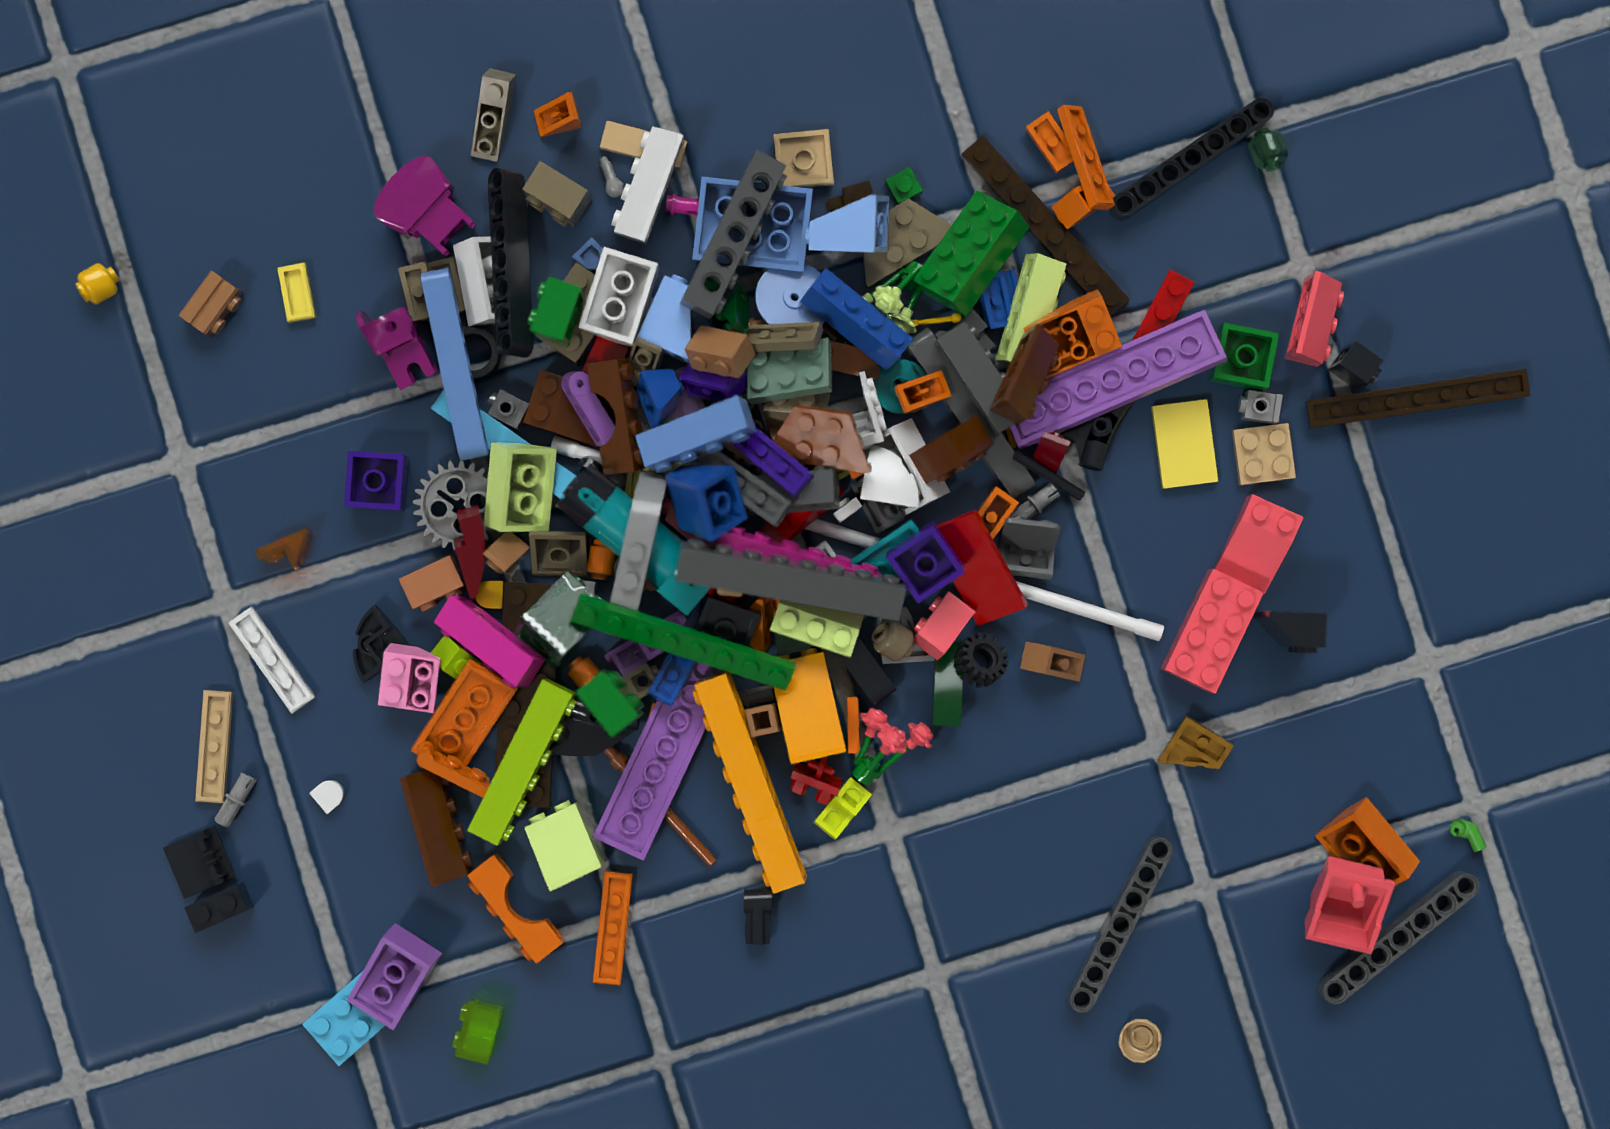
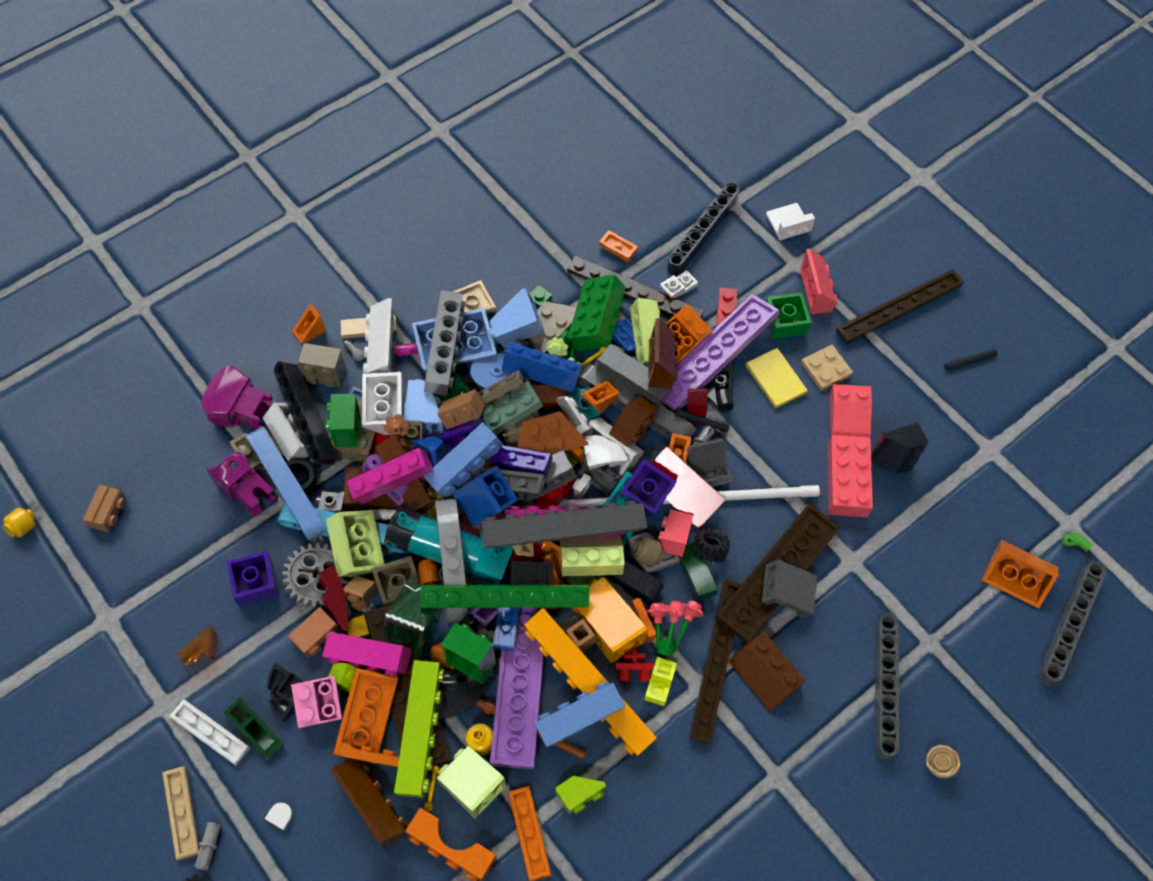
camera: 20 degrees left, 25 degrees down
light yellow tile [277,263,316,323] -> none
dark tan slope [471,68,516,162] -> none
black piece [744,888,772,945] -> none
medium nougat slope [1020,642,1086,682] -> none
orange slope [1051,185,1116,229] -> none
orange tile [1057,105,1115,210] -> none
pearl gold wing [1157,715,1234,769] -> none
light grey brick [1238,390,1283,425] -> none
clear green head [1248,128,1289,172] -> none
coral piece [1305,856,1395,954] -> none
black brick [1328,341,1384,389] -> none
none -> dark green slope [224,697,284,760]
none -> dark pink brick [347,448,434,504]
none -> nougat plant [384,414,409,436]
none -> yellow hinge [424,765,440,811]
none -> black bush [459,613,479,631]
none -> yellow head [466,724,493,755]
none -> medium blue brick [535,681,625,748]
none -> lime slope [555,776,606,815]
none -> white slope [660,270,698,298]
none -> dark brown plate [688,580,741,745]
none -> dark brown plate [715,503,840,644]
none -> reddish brown slope [729,632,806,712]
none -> dark grey panel [762,560,817,618]
none -> white bracket [766,203,815,240]
none -> black bar [944,349,998,371]

